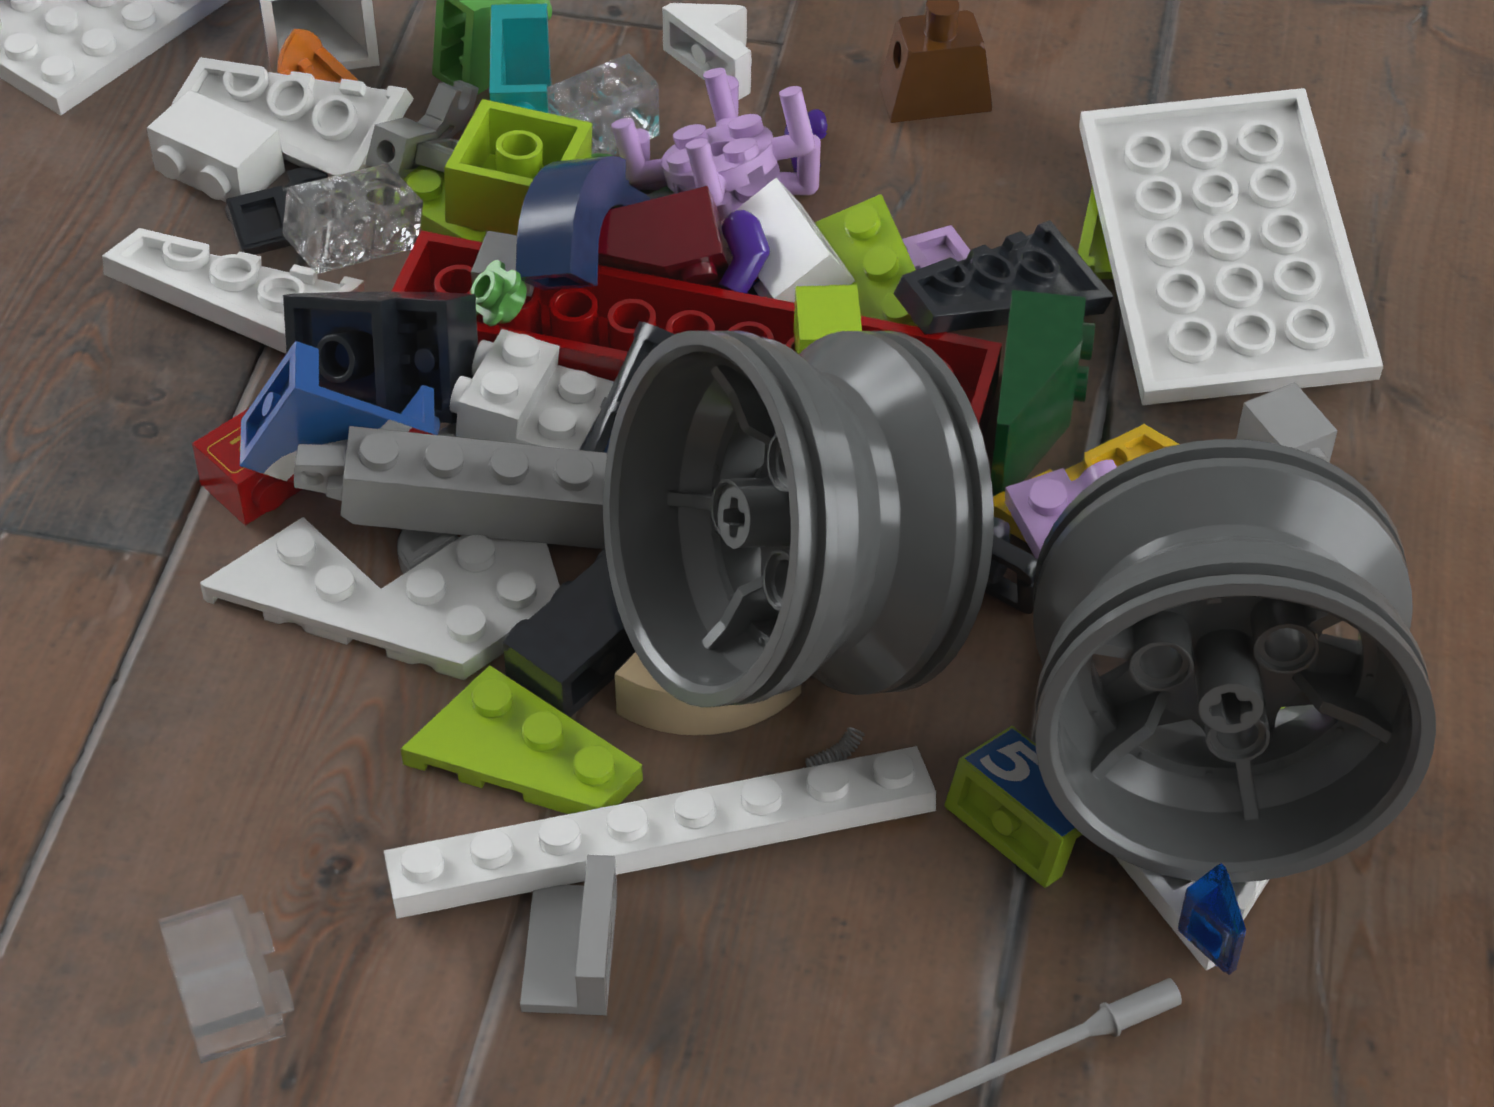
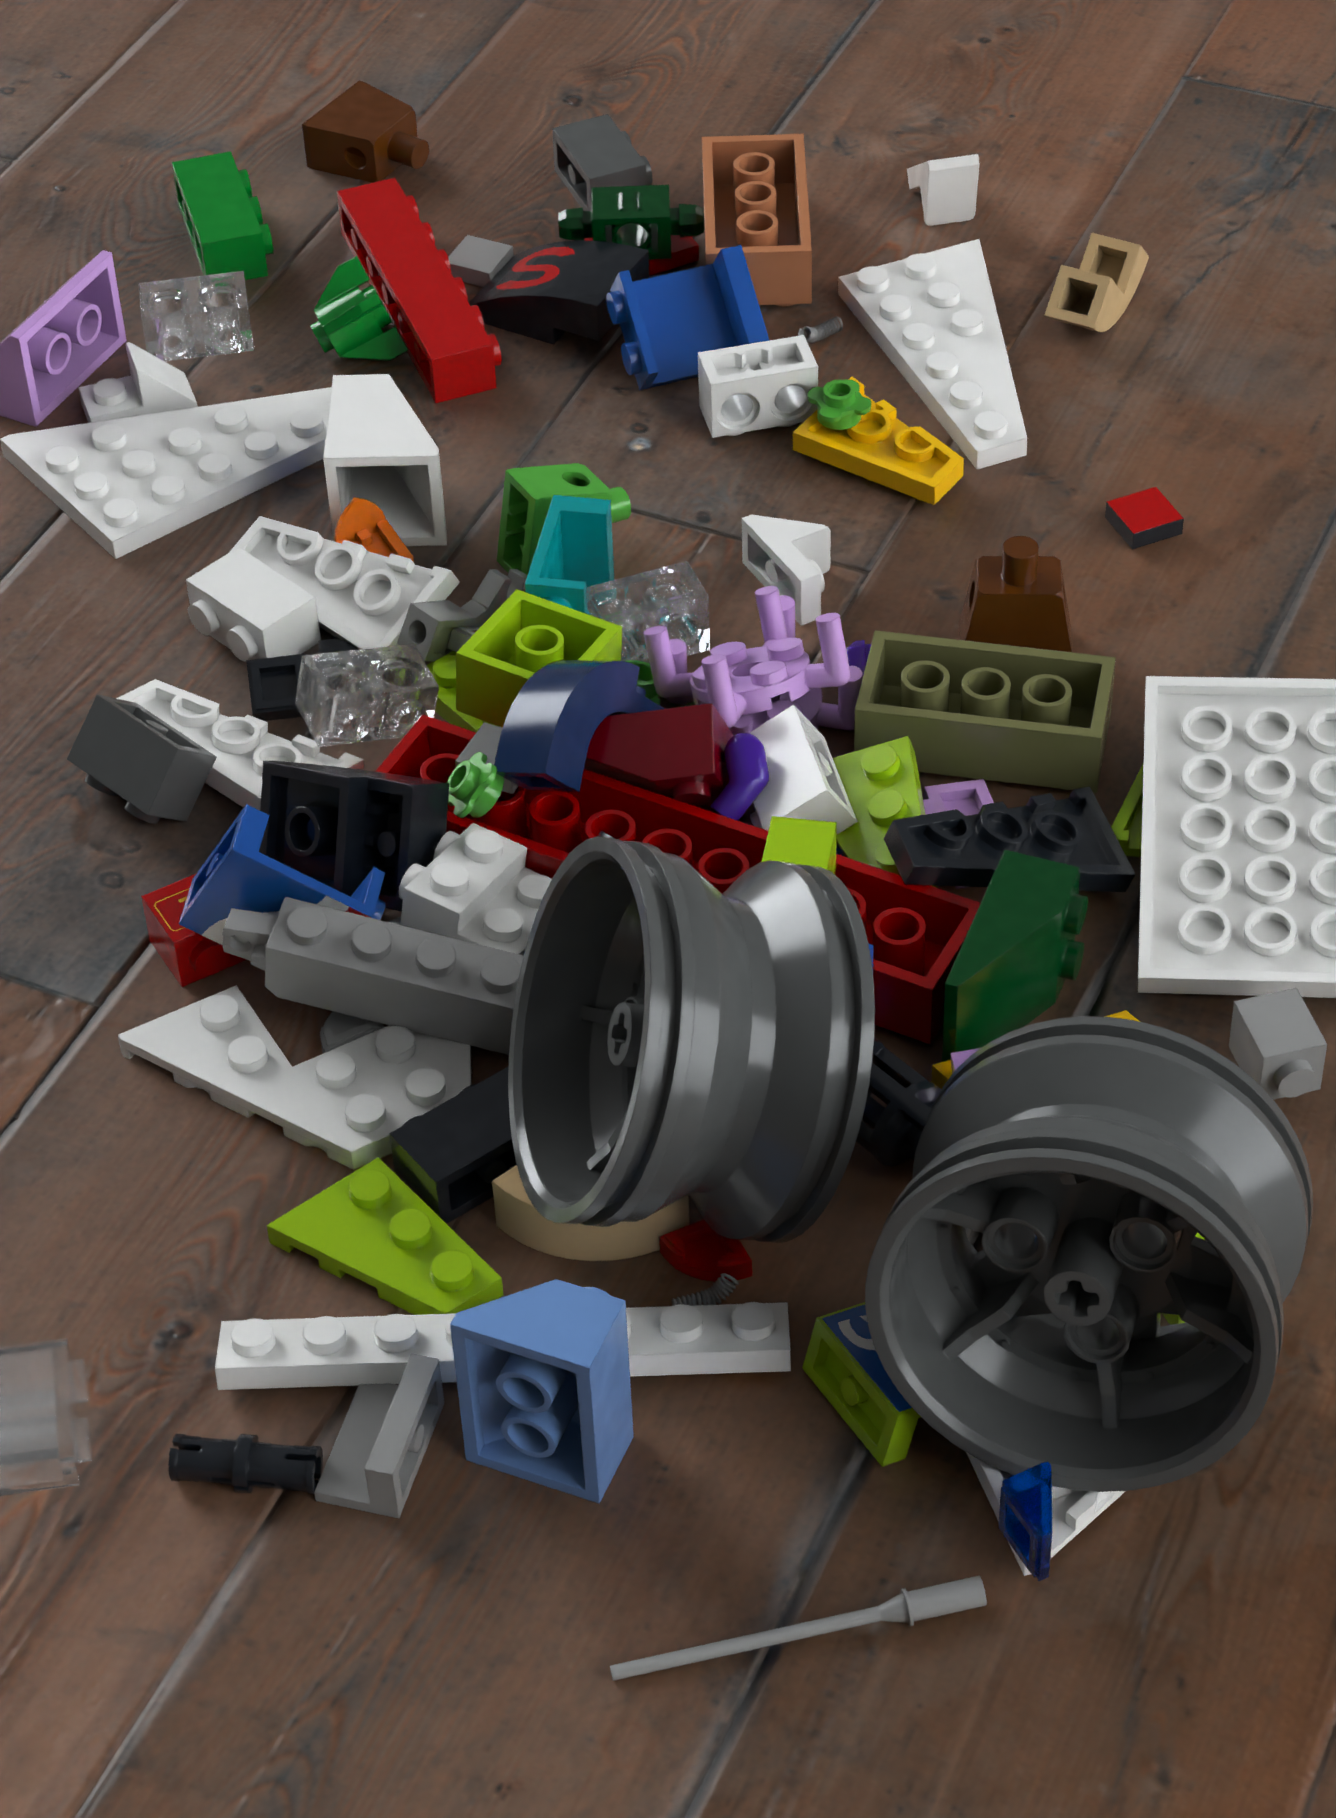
camera: 15 degrees right, 5 degrees down
none -> dark grey brick [67,694,217,824]
none -> black pin [169,1433,323,1494]
none -> medium blue slope [450,1279,634,1504]
none -> red tile [659,1220,753,1282]
none -> olive brick [854,630,1116,793]

